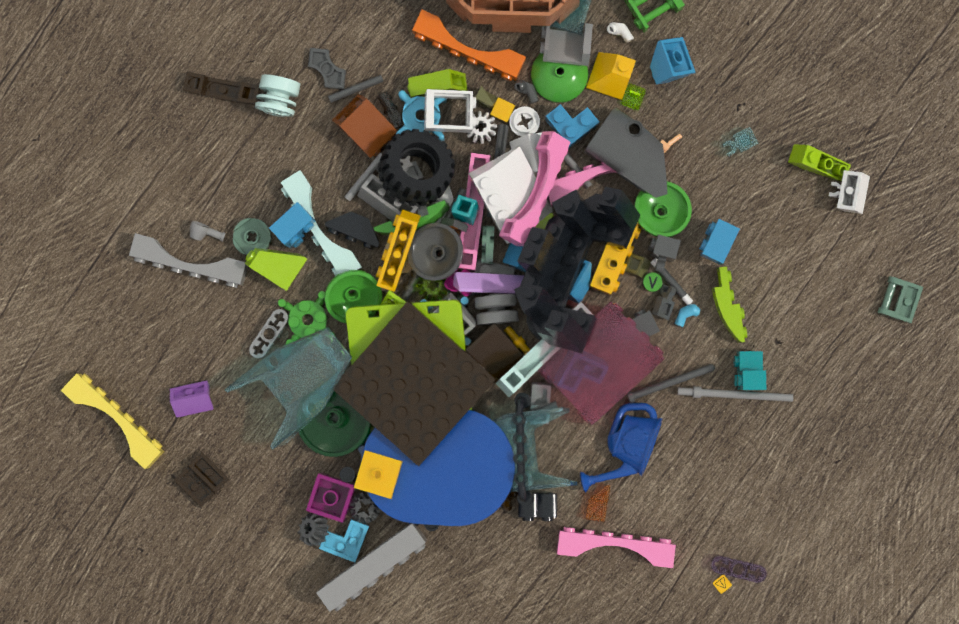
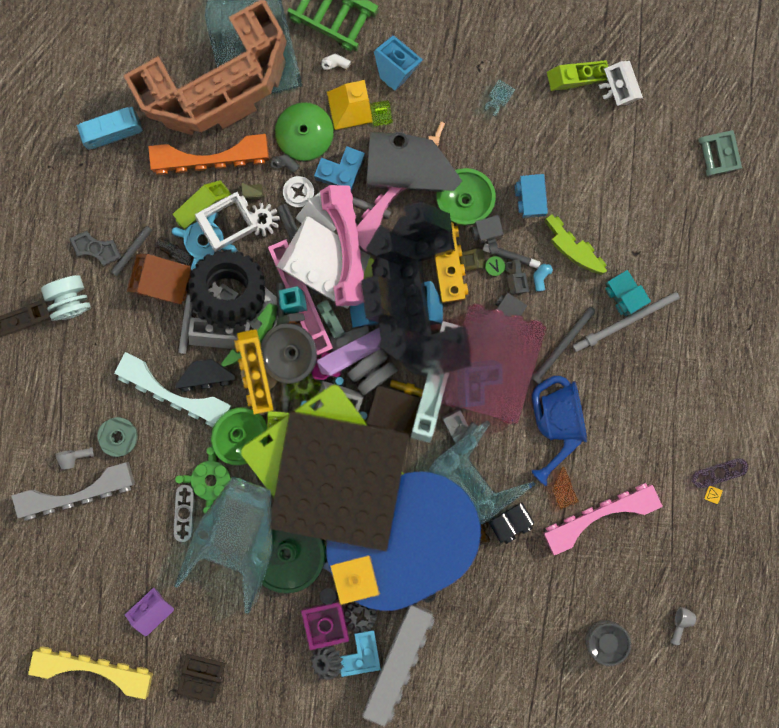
camera: 40 degrees left, 0 degrees up
lime slope [245,248,307,291] -> none
dark azure brick [269,202,316,249] -> none
yellow tile [490,97,515,123] -> none
black bar [512,393,534,506] -> none
light grey panel [540,23,593,66] -> none

